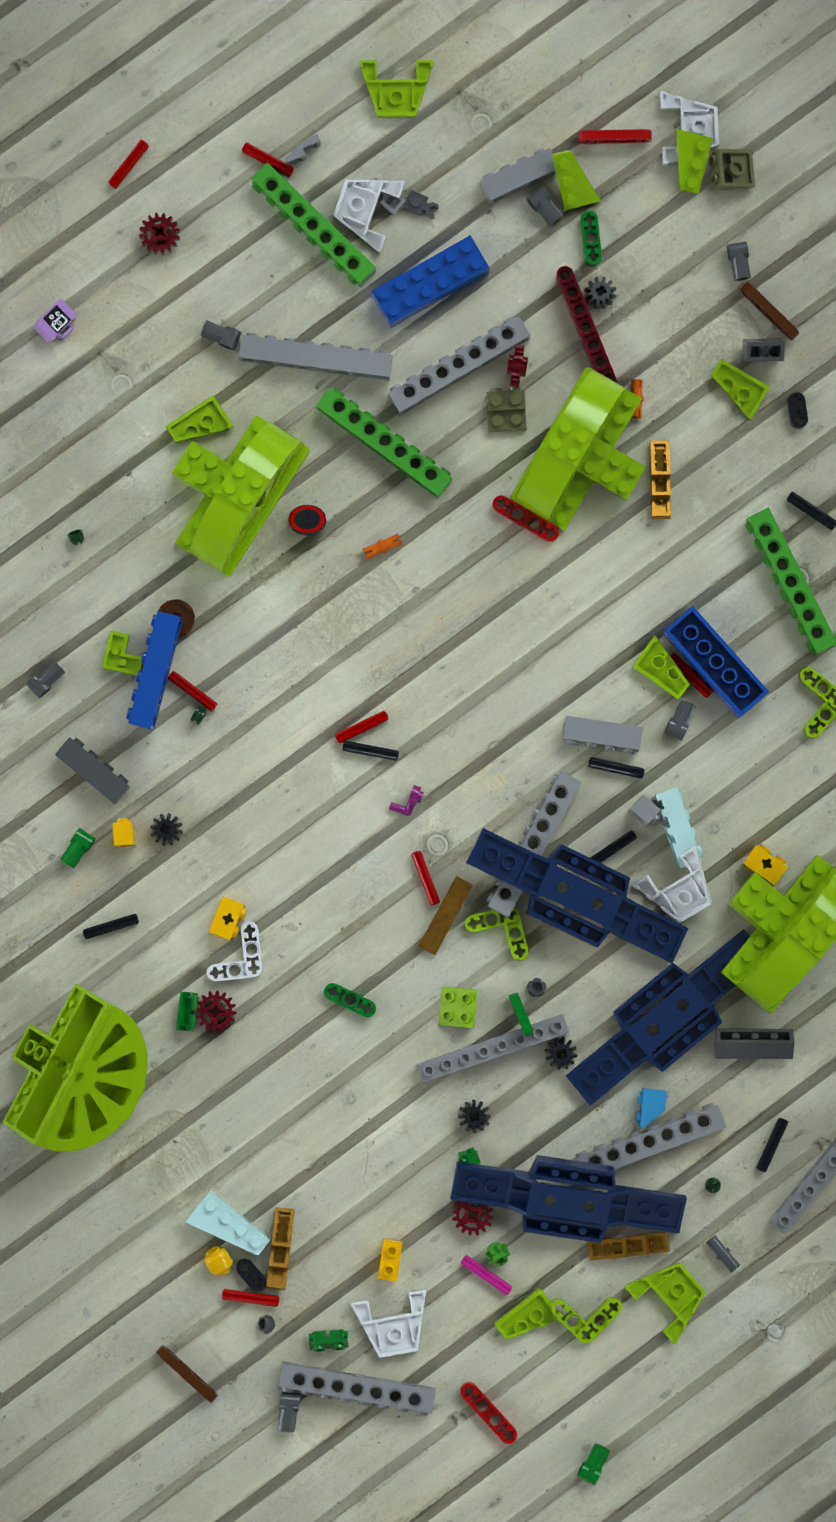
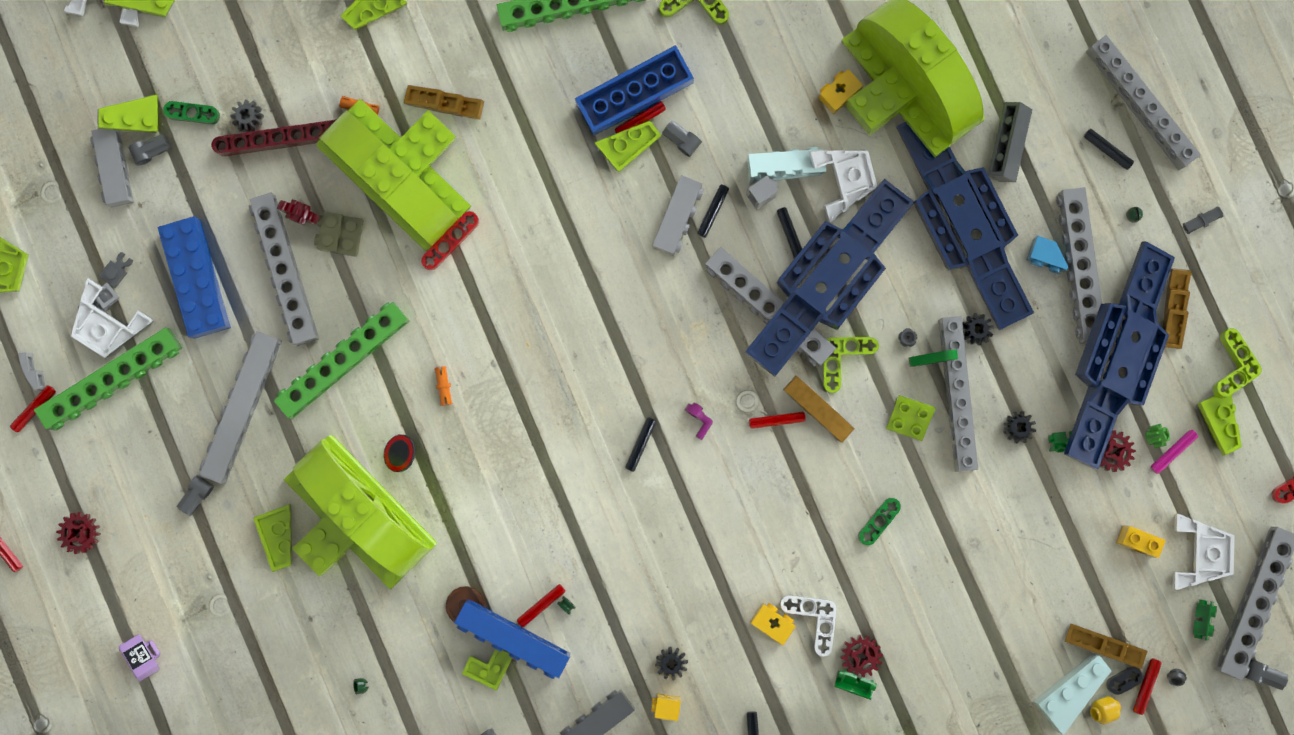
camera: 70 degrees left, 0 degrees up
red axle [335,711,389,743] -> none
red beam [578,129,652,144] -> none
lime wing [624,1262,706,1345] -> none

